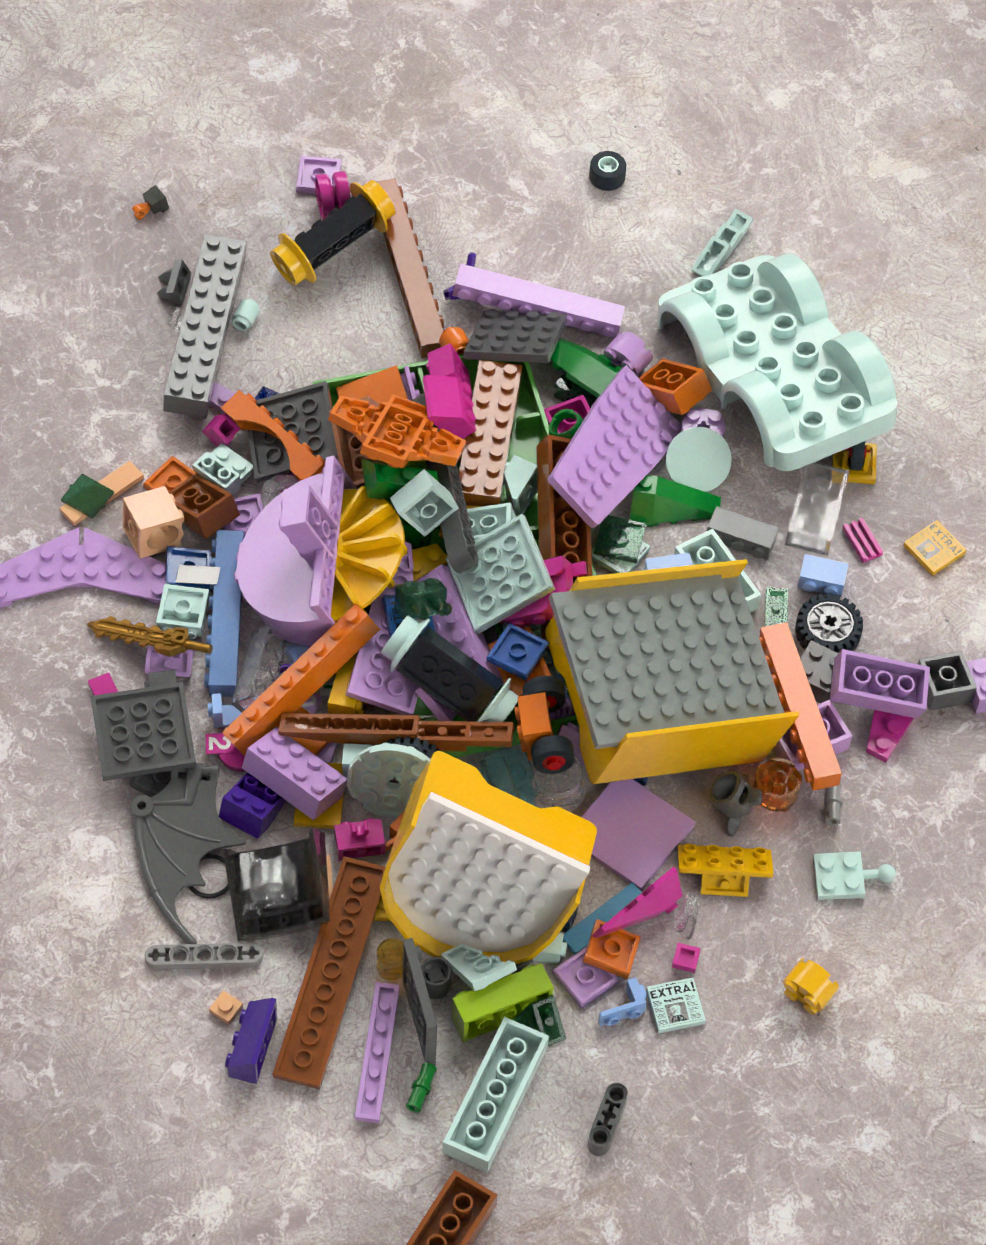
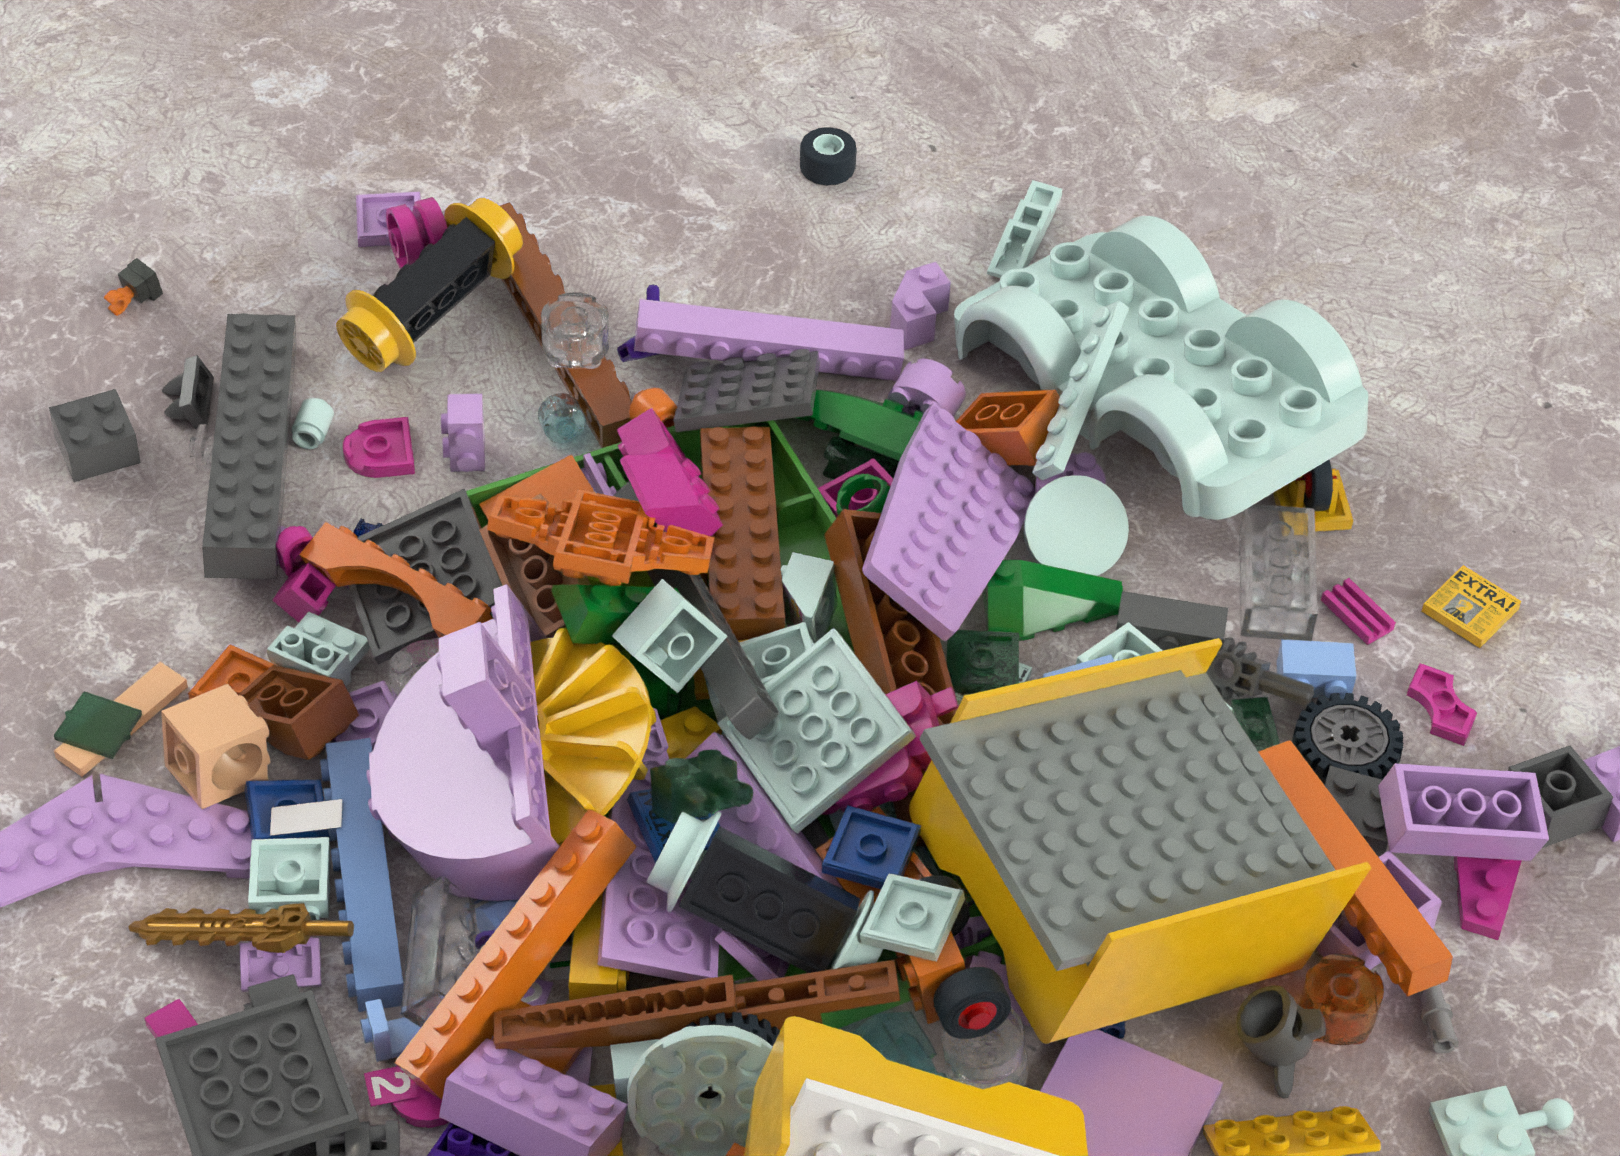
camera: 10 degrees left, 10 degrees down
none -> dark grey brick [49,389,141,482]
none -> dark pink plate [276,526,313,577]
none -> dark pink tile [343,417,415,478]
none -> lavender brick [441,394,485,472]
none -> clear light blue head [538,393,586,444]
none -> clear brick [541,292,609,369]
none -> light aqua tile [860,873,965,962]
none -> lavender brick [890,262,951,350]
none -> light aqua plate [1032,300,1129,480]
none -> dark grey gear [1206,637,1314,706]
none -> dark pink tile [1406,663,1477,746]

